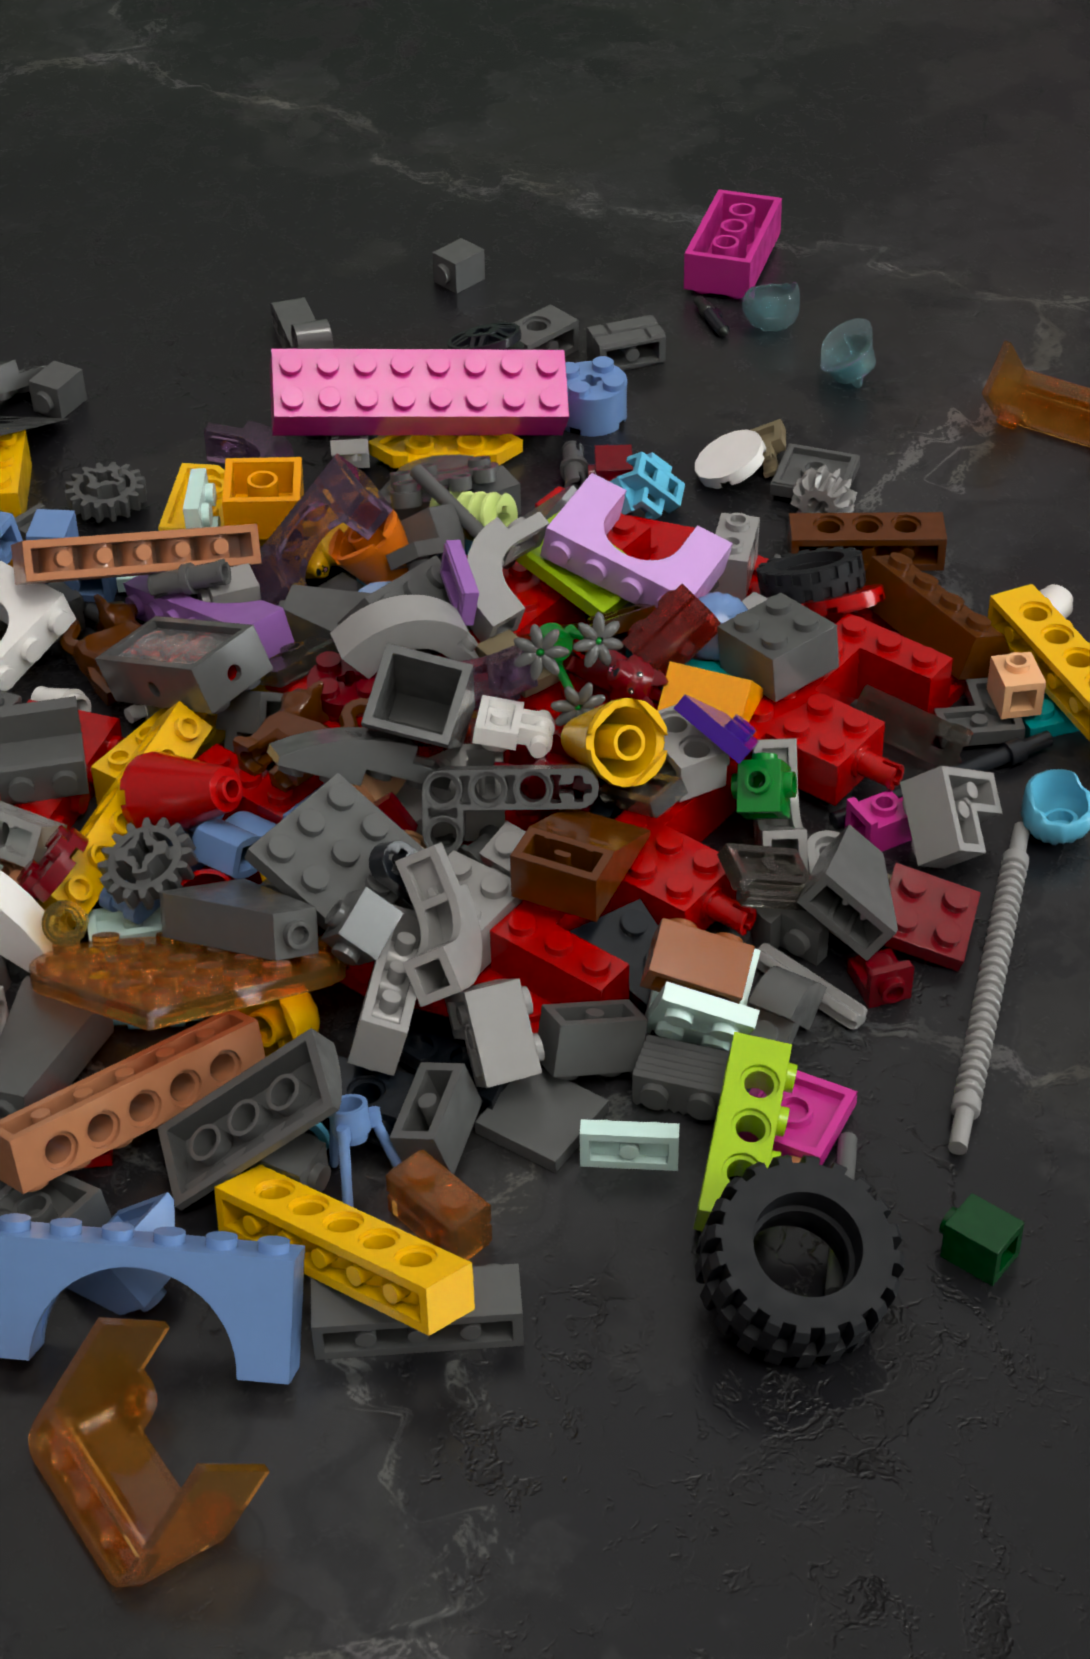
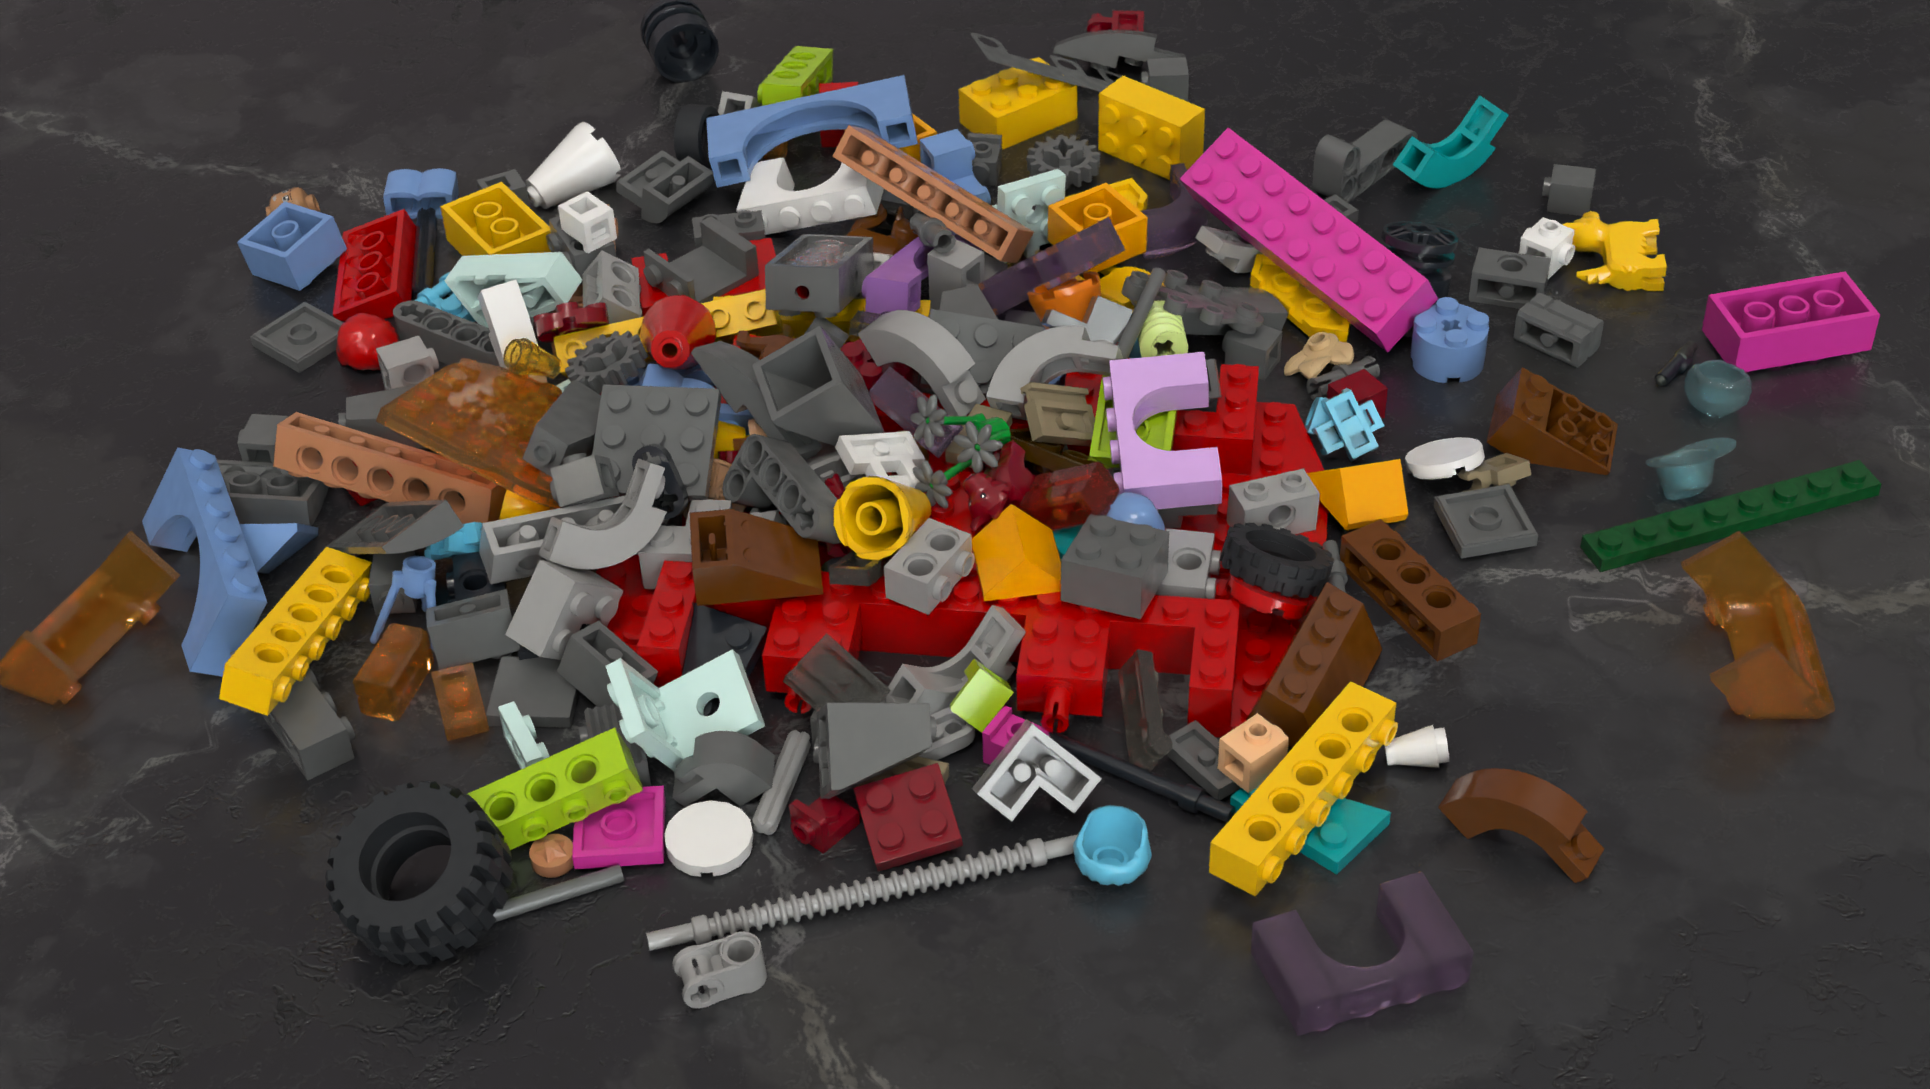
camera: 60 degrees right, 0 degrees up
medium lavender tile [440,540,479,626] -> none
brick [640,918,755,1004] -> none
dark purple wing [673,694,759,764] -> none
green brick [731,752,797,820] -> none
light grey gear [791,464,857,513] -> none
dark green brick [939,1193,1025,1287] -> none
none -> clear orange plate [431,663,489,741]
none -> white tile [664,801,753,877]
none -> light grey piece [673,932,767,1008]
none -> lime panel [949,658,1014,733]
none -> dark tan plate [1020,382,1095,447]
none -> yellow brick [1098,76,1205,184]
none -> tan plate [1284,332,1354,380]
none -> light orange slope [1307,459,1408,530]
none -> teal arch [1393,95,1509,188]
none -> reddish brown slope [1486,367,1618,475]
none -> white brick [1519,217,1575,279]
none -> yellow animal [1562,211,1667,291]
none -> dark green plate [1580,460,1882,572]

